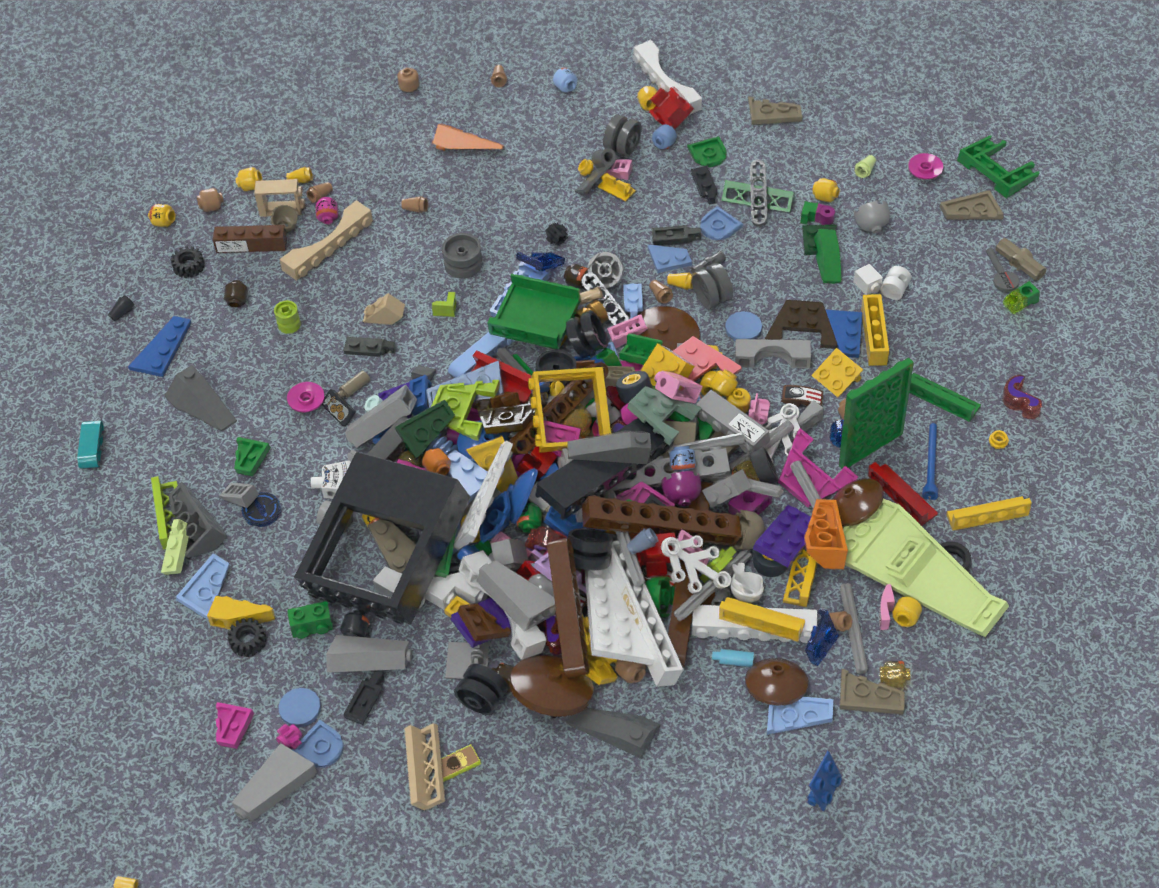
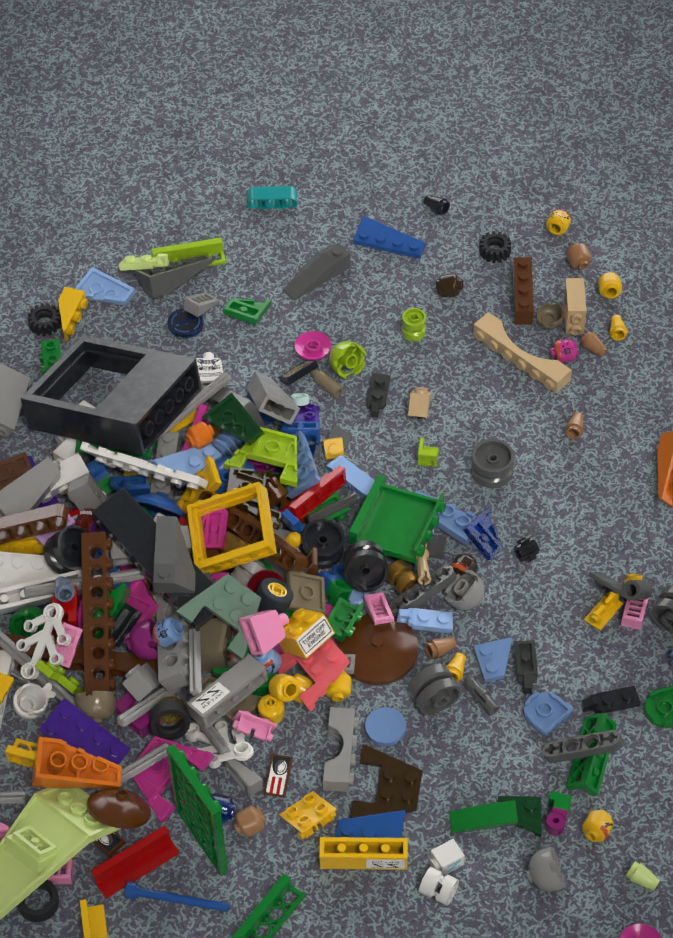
camera: 90 degrees right, 0 degrees up
none -> yellow plate [323,437,344,460]
none -> lime cylinder [329,341,366,379]

